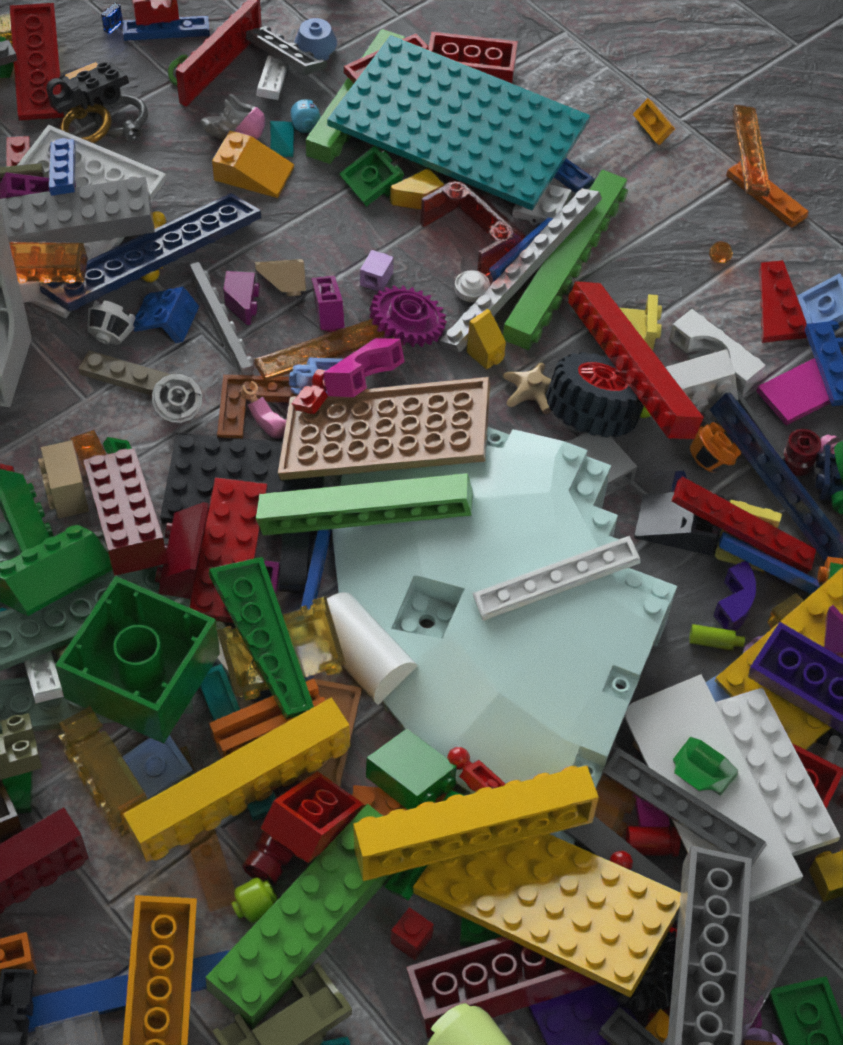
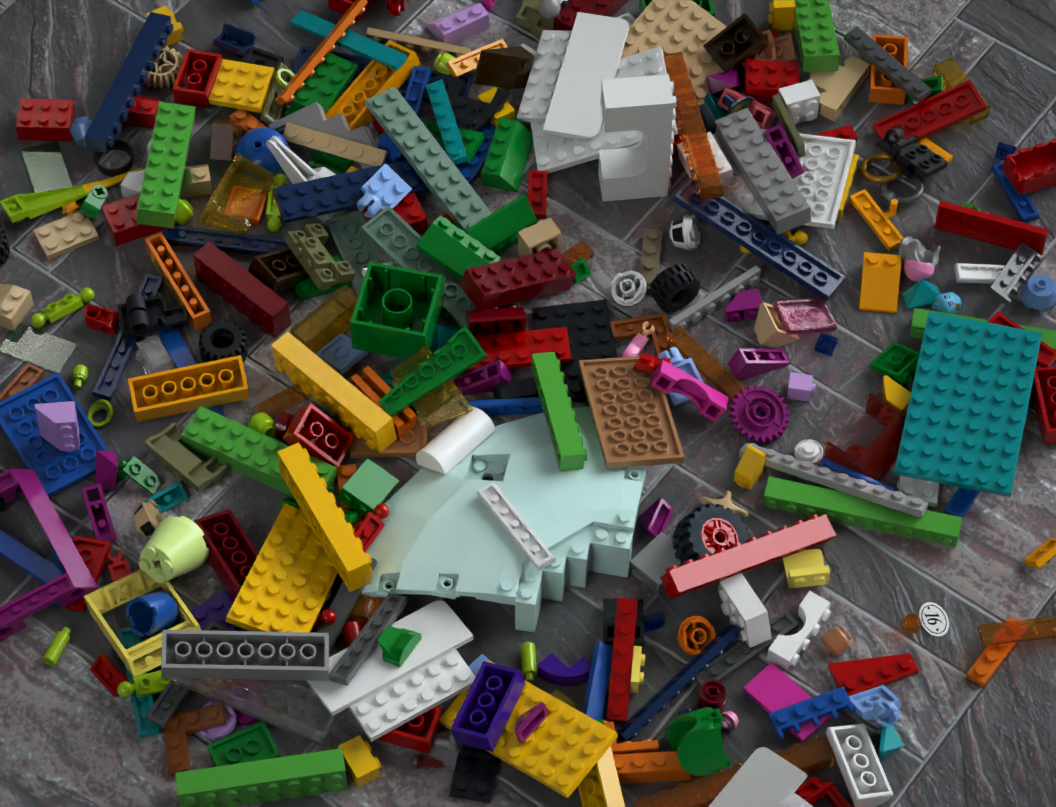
camera: 80 degrees right, 0 degrees up
plate [49,138,76,196] -> none
blue bracket [133,287,200,343] -> none
red brick [391,907,434,960] -> none
none -> black tyre [198,320,248,363]
none -> black tyre [649,264,701,313]
none -> clear pink tile [773,298,838,335]
none -> clear blue tile [814,333,839,356]
none -> nougat head [820,627,851,657]
none -> light orange plate [849,189,903,251]
none -> white sticker [919,602,949,637]

